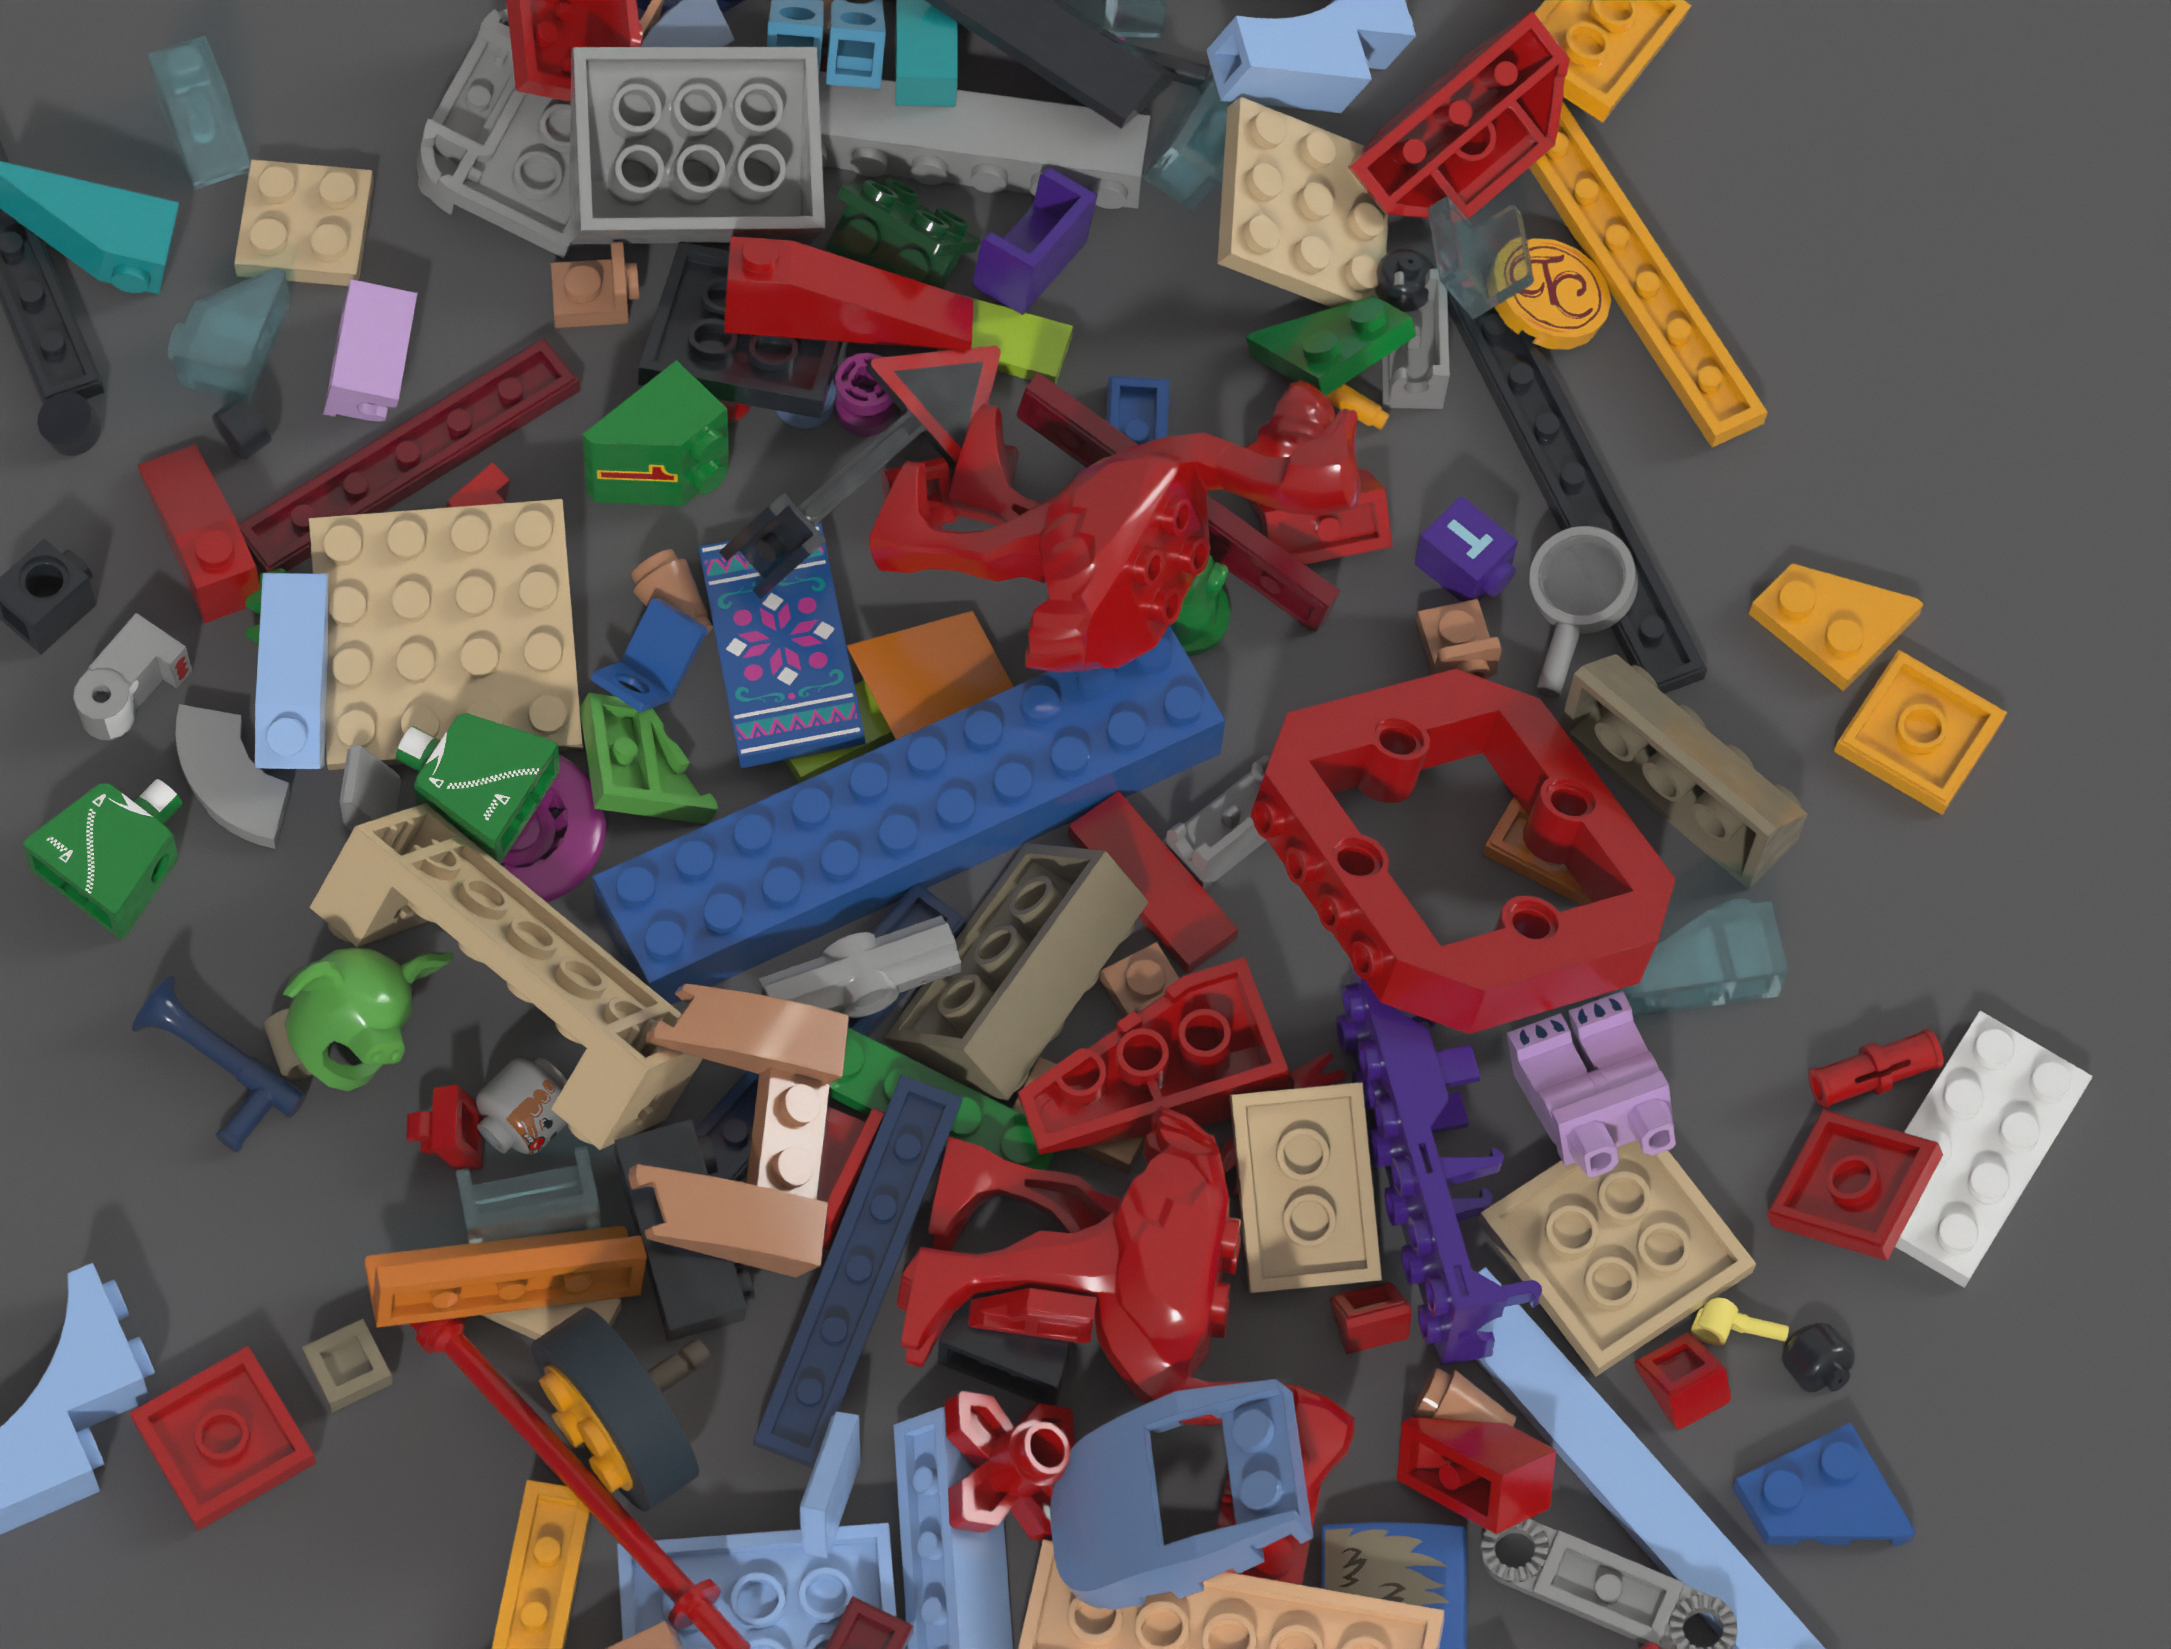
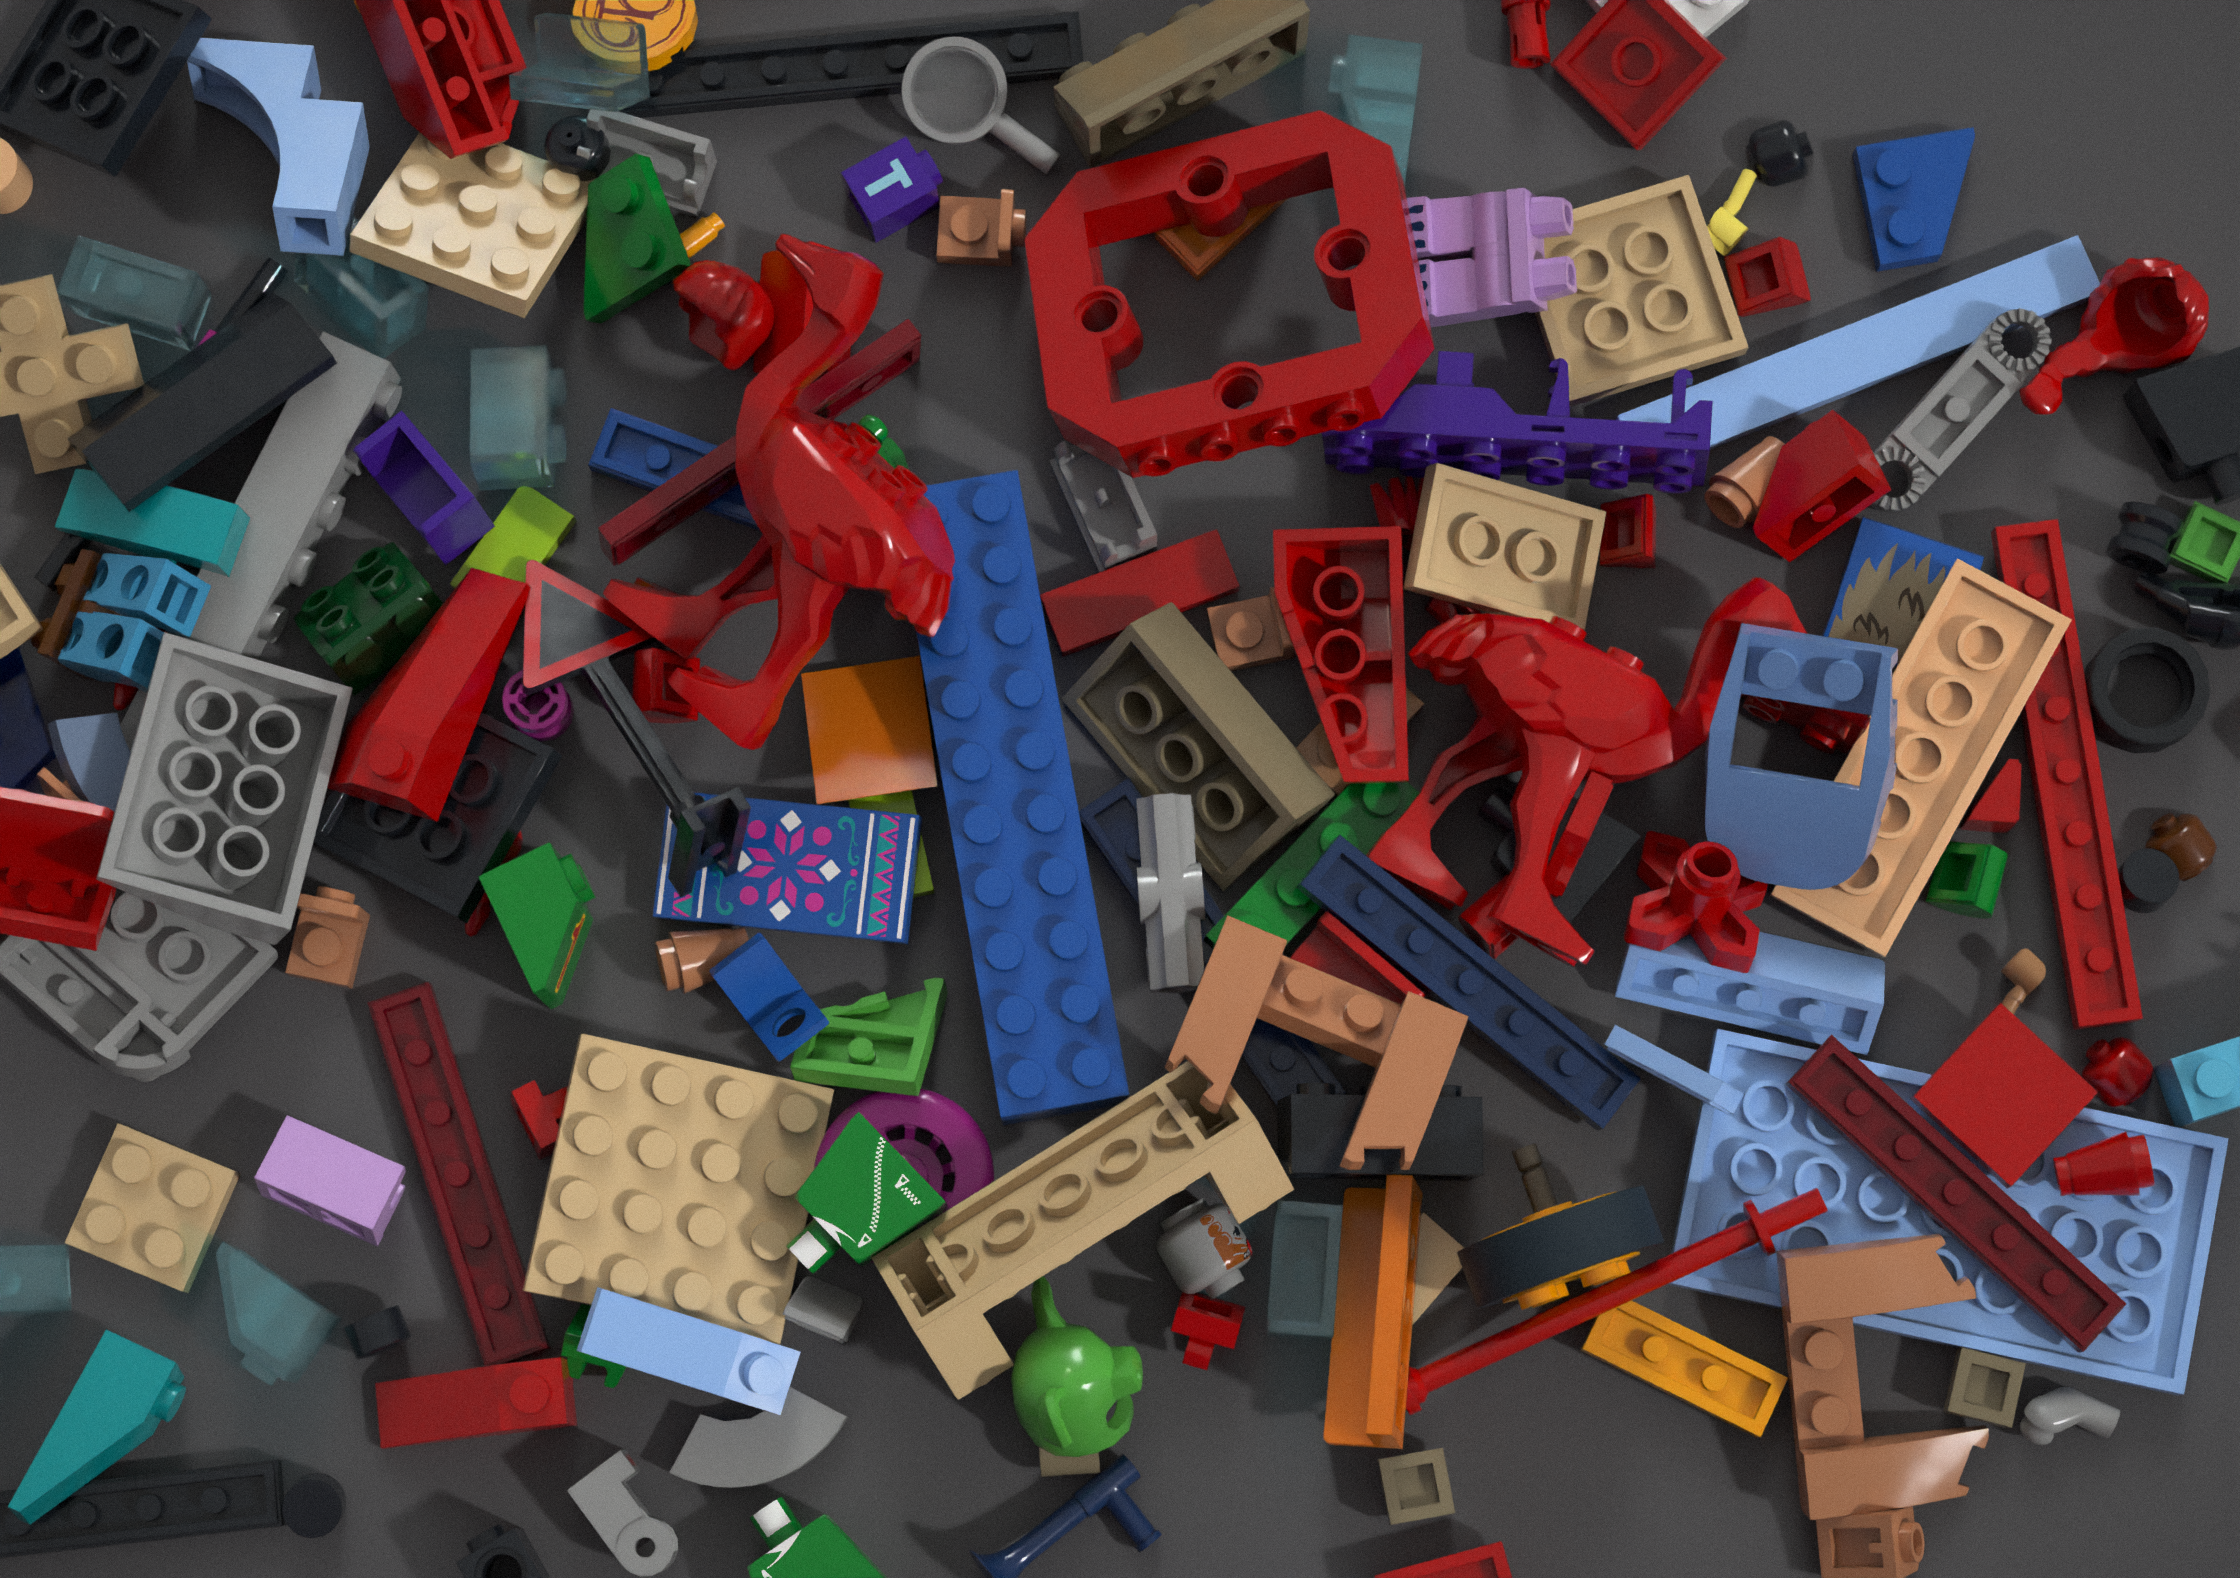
camera: 65 degrees left, 15 degrees up
none -> clear light blue brick [470,345,566,490]

